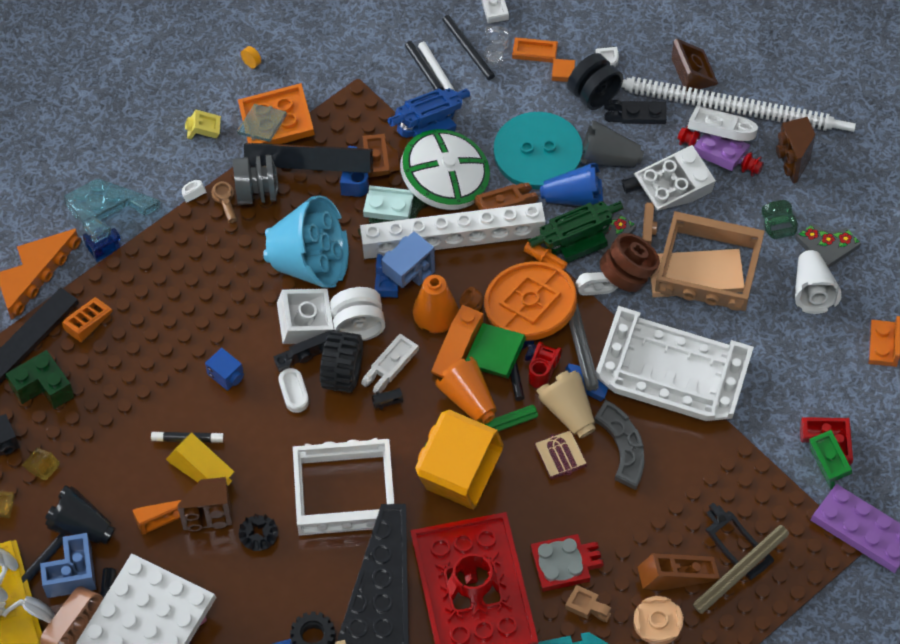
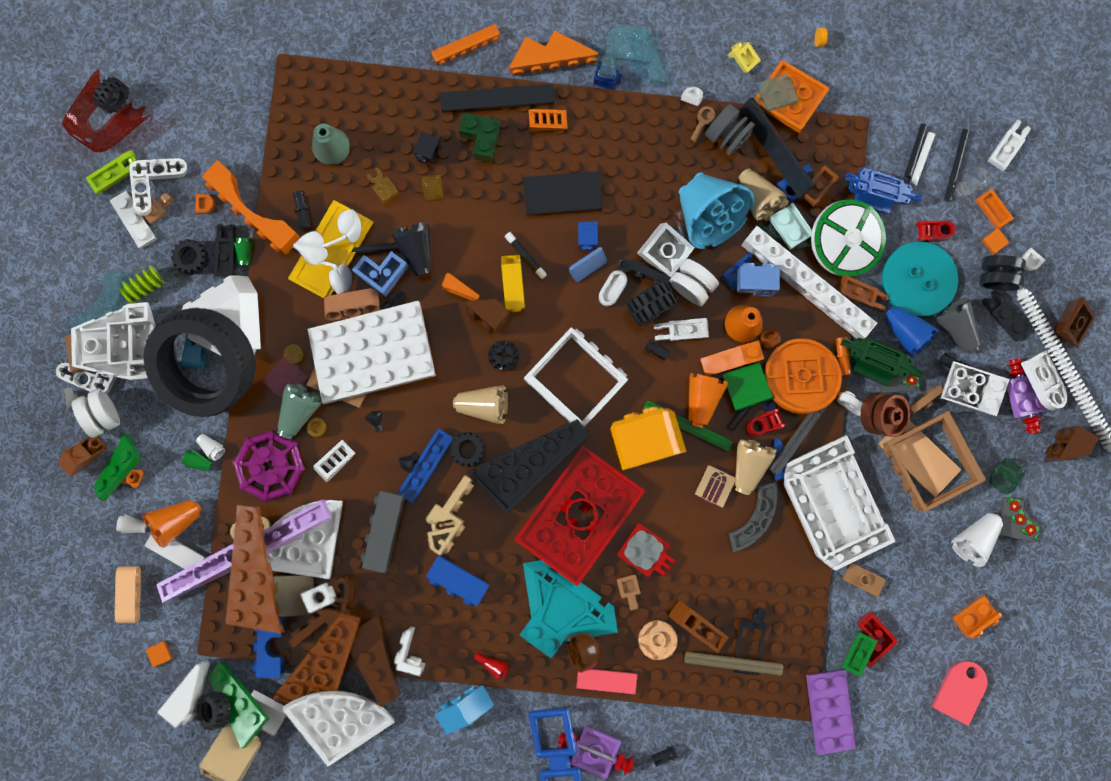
camera: 40 degrees right, 25 degrees up
none -> tan cone [453,385,508,424]
none -> black tile [523,171,602,216]
none -> medium blue slope [569,247,607,282]
none -> tan cone [739,169,789,221]
none -> medium nougat plate [841,563,886,597]
none -> red piece [916,221,955,243]

